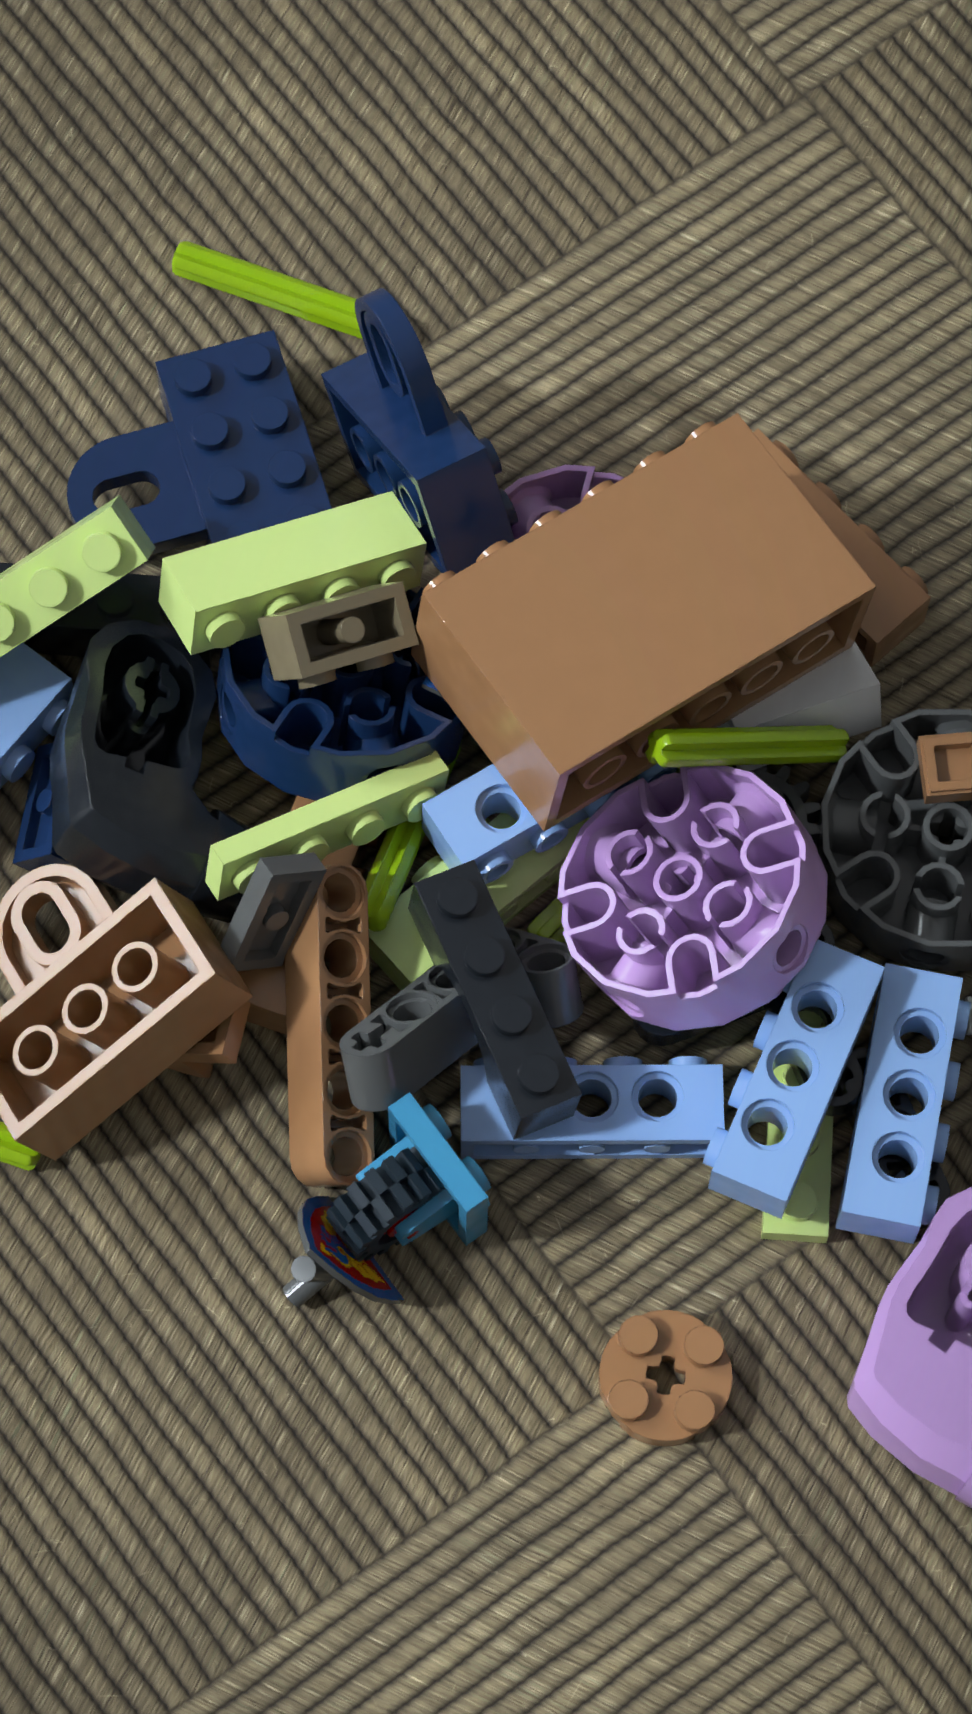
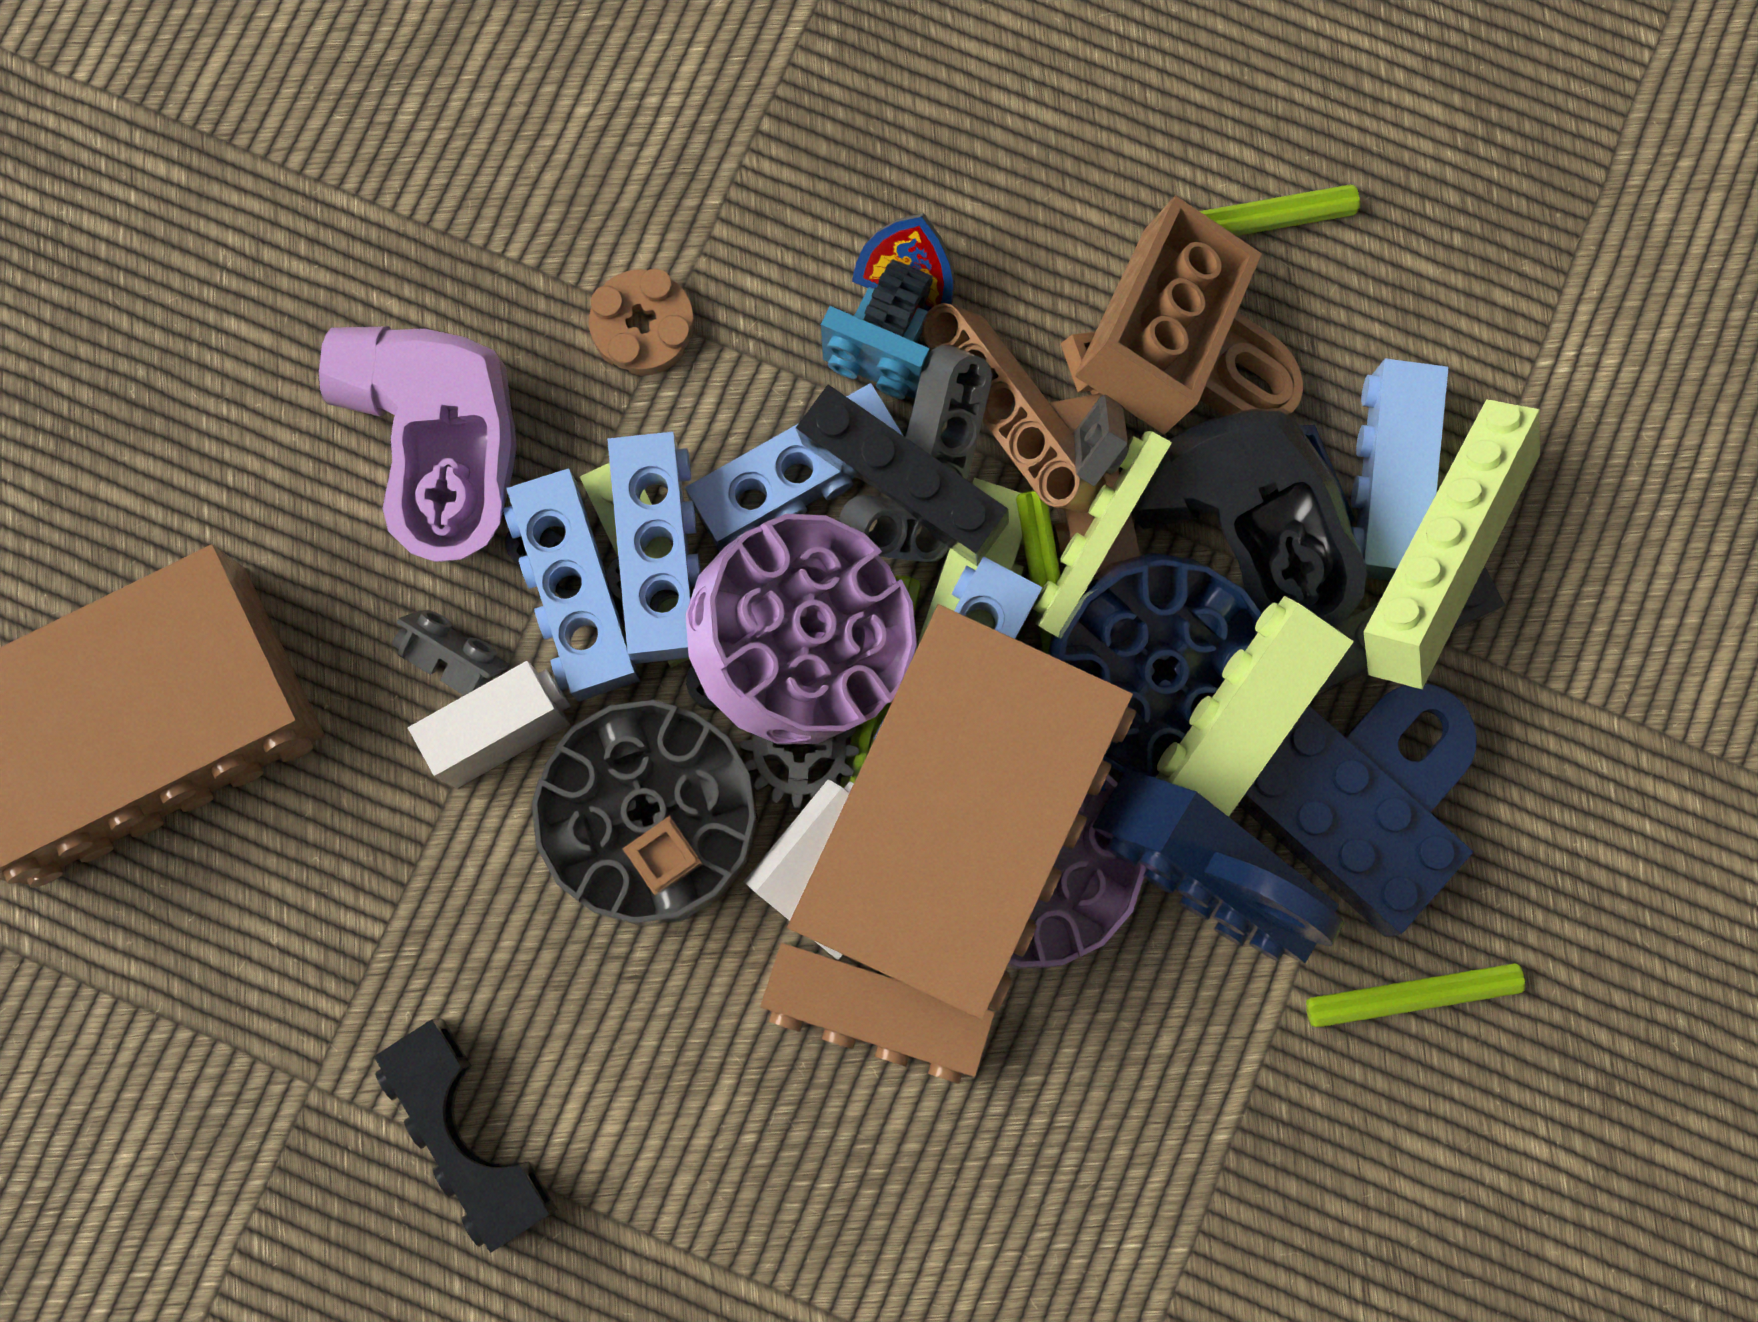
camera: 150 degrees right, 10 degrees up
dark tan brick [257,581,419,689] -> none
lime axle [645,725,850,768] -> none

